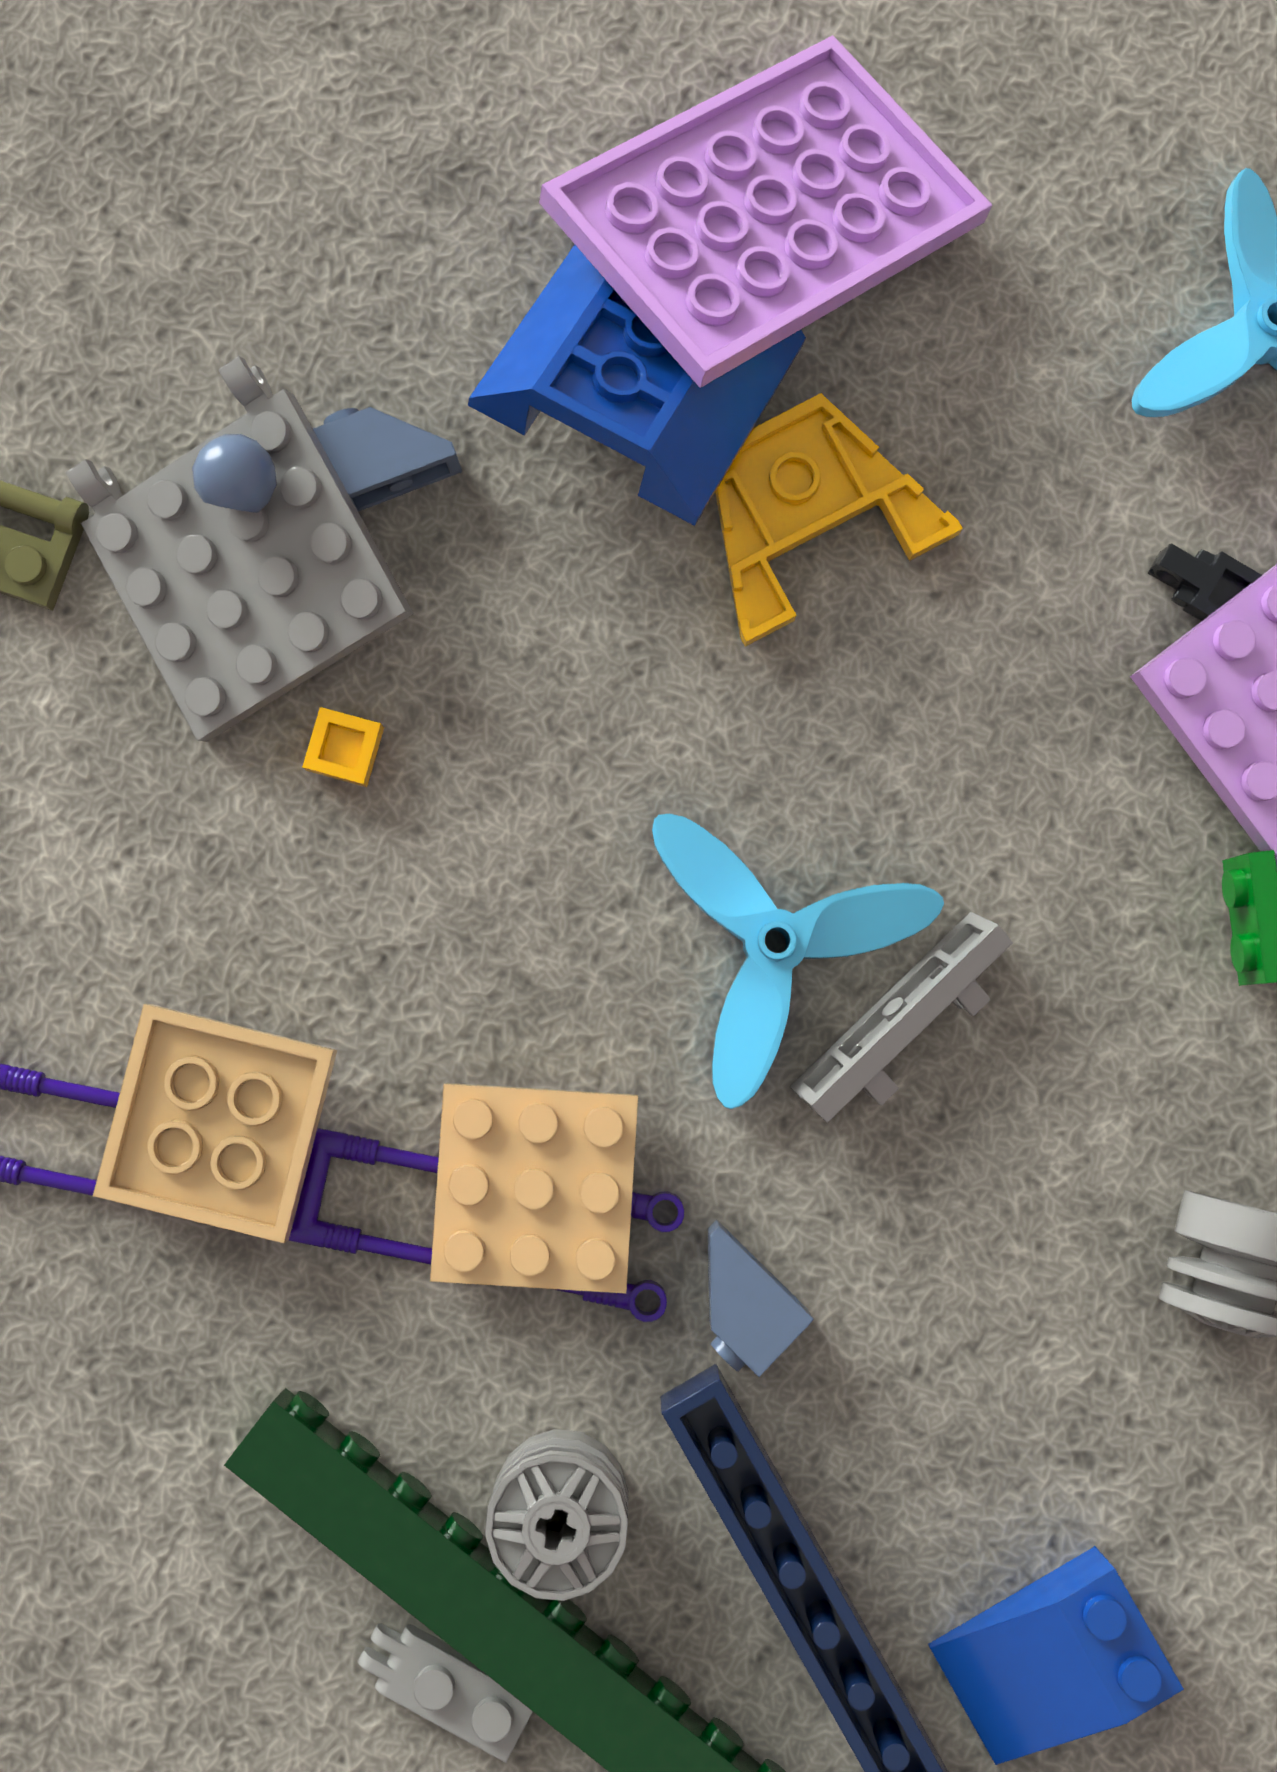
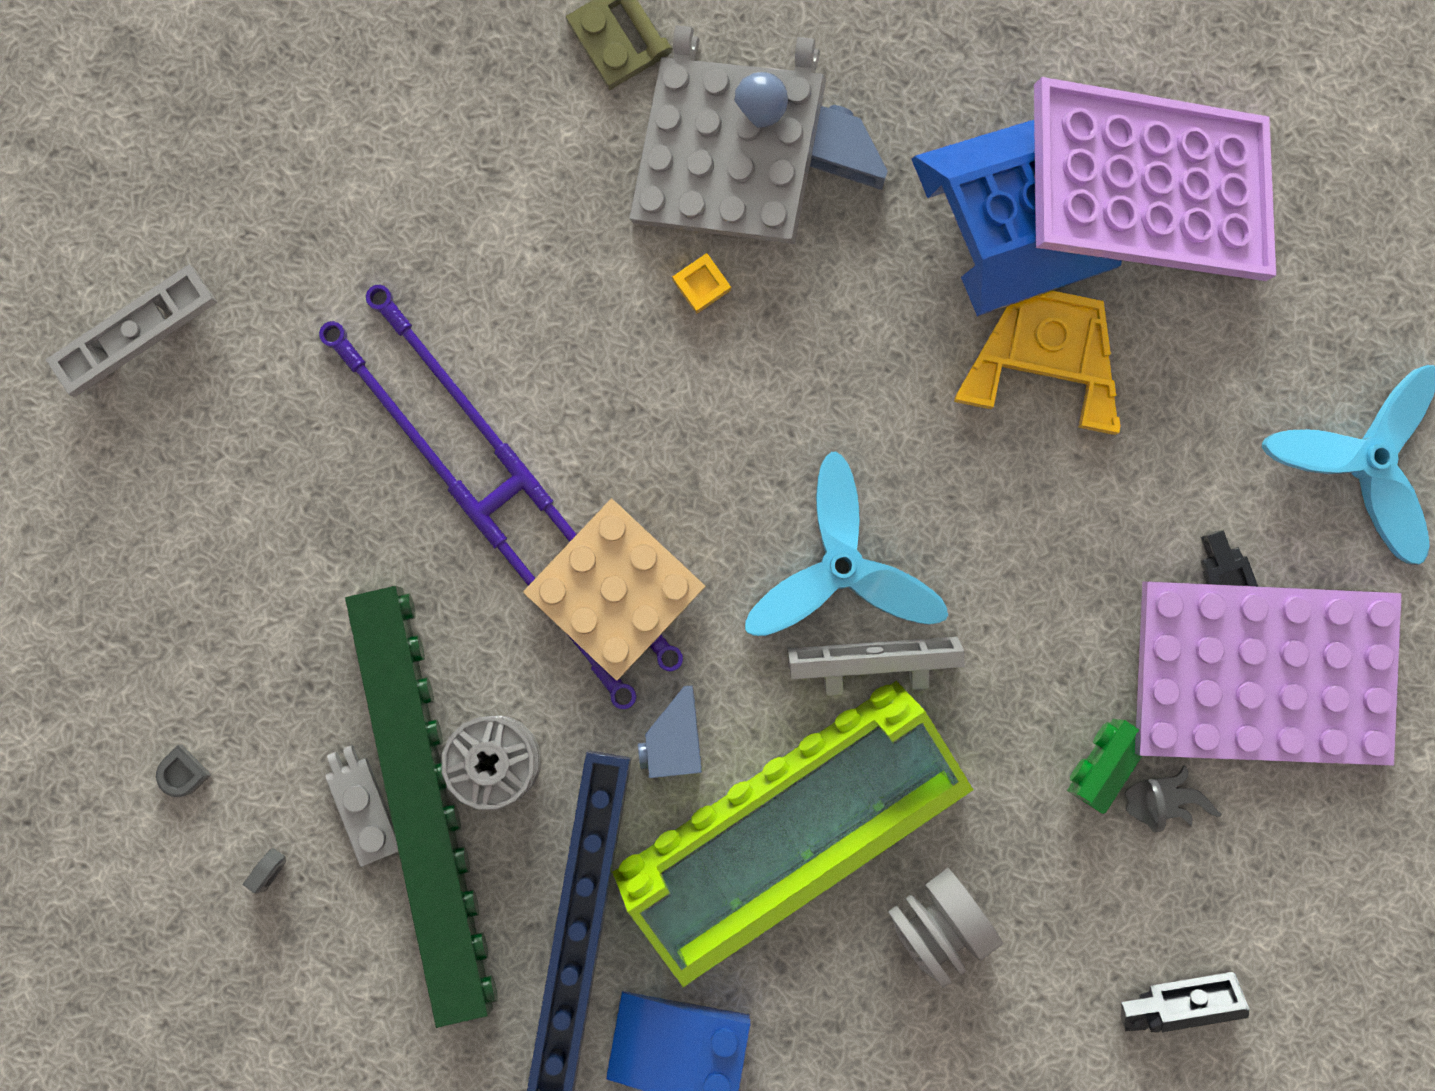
camera: 40 degrees right, 0 degrees up
tan plate [93,1004,337,1243] -> none
none -> window [612,680,974,987]

